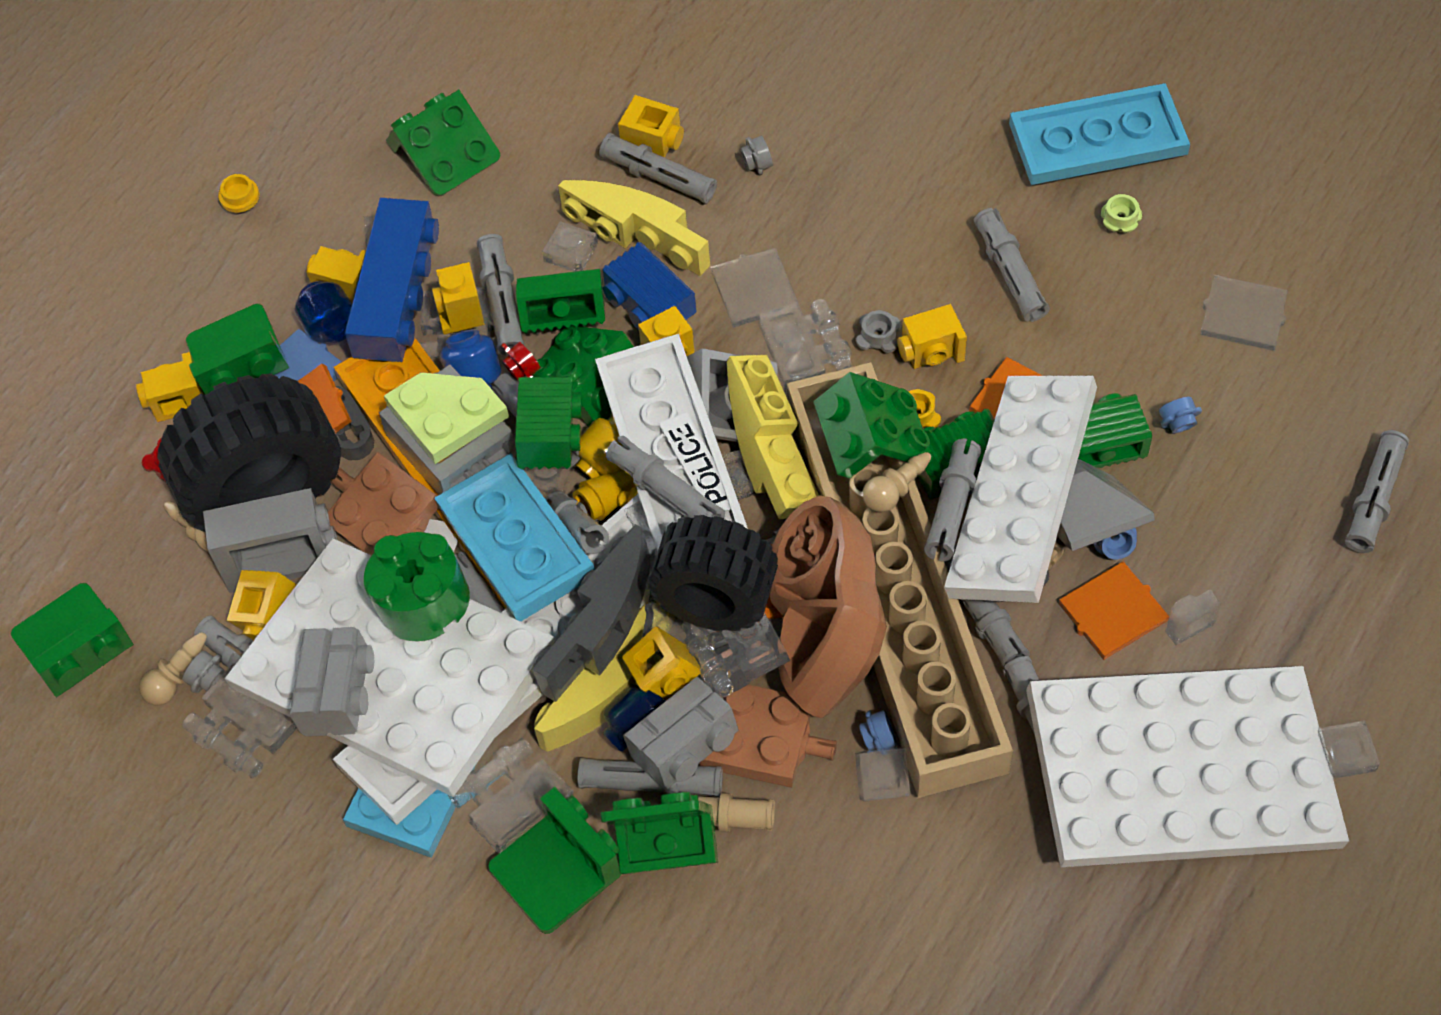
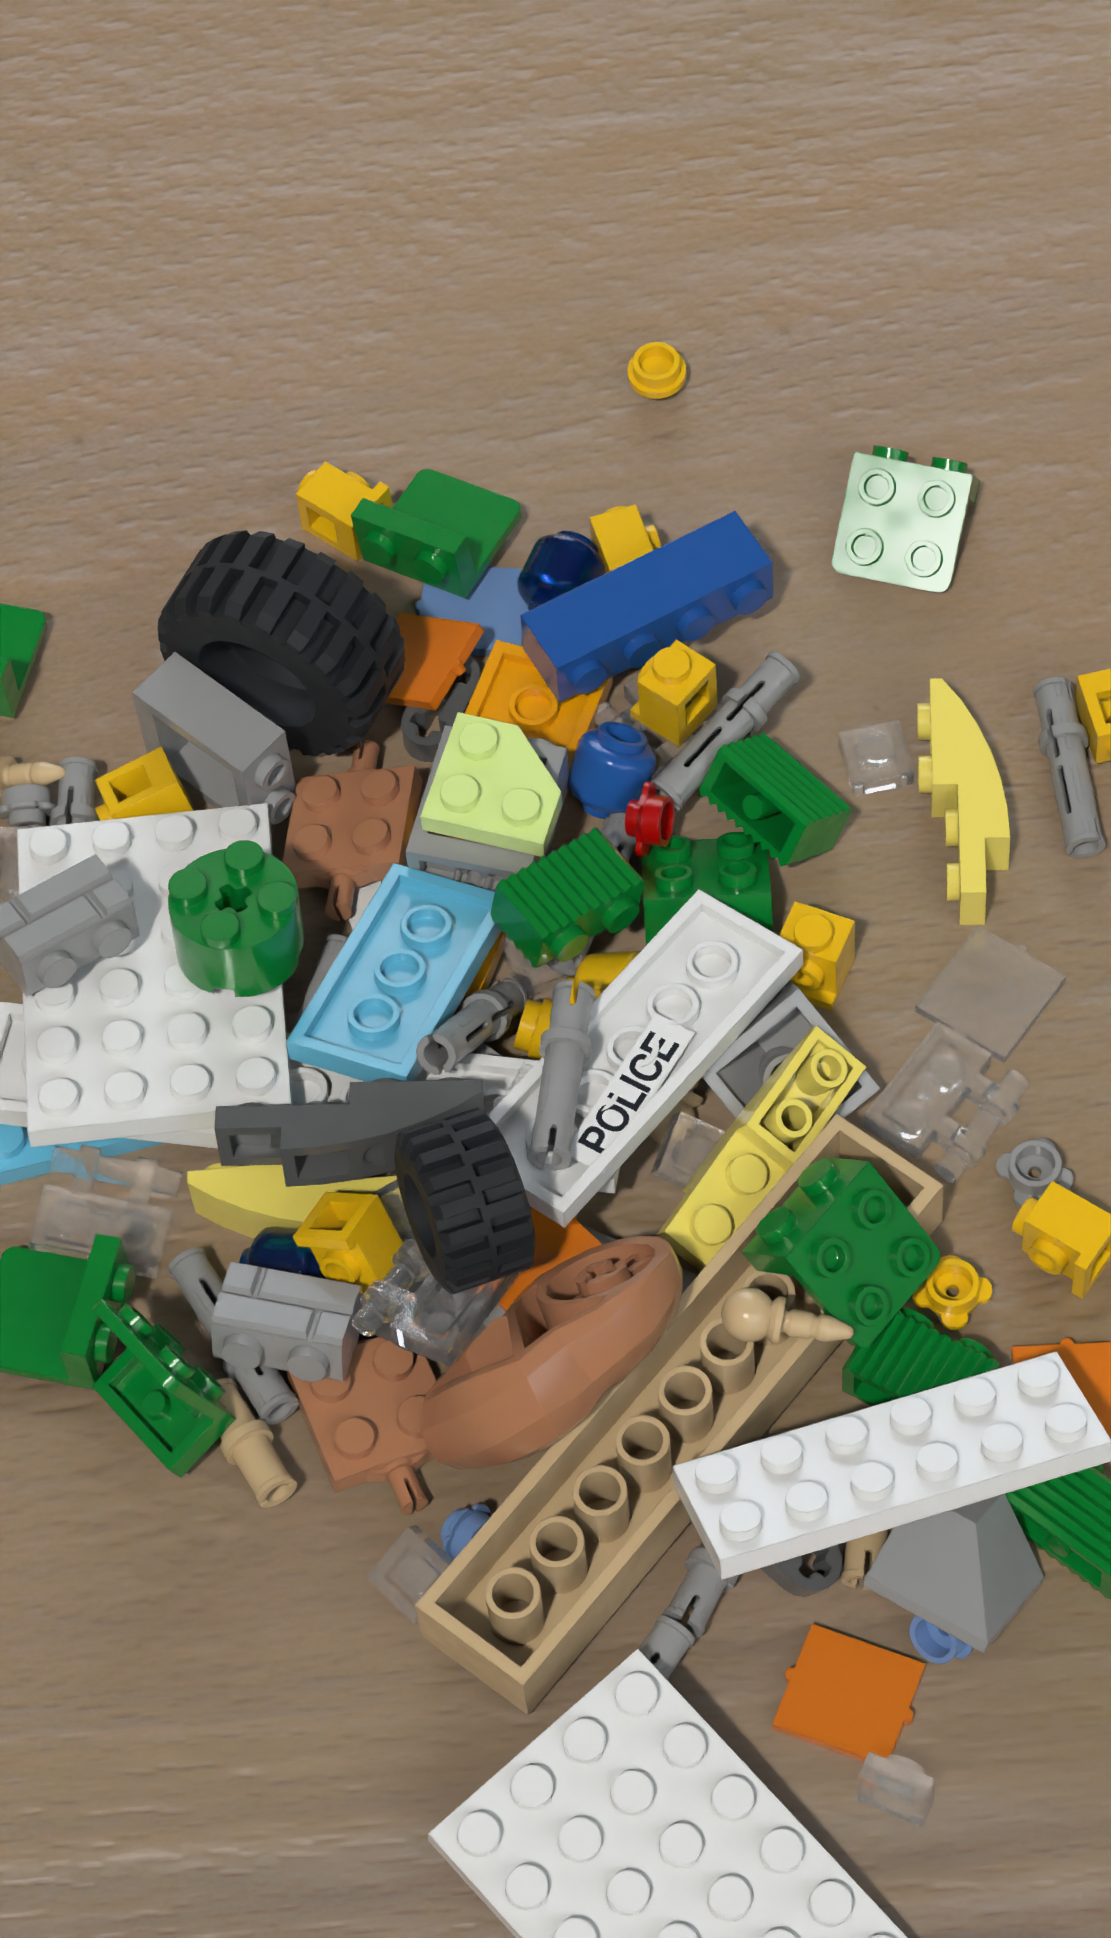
camera: 55 degrees right, 0 degrees up
blue brick [602,242,697,330] -> none
light grey pin [924,438,981,561] -> none

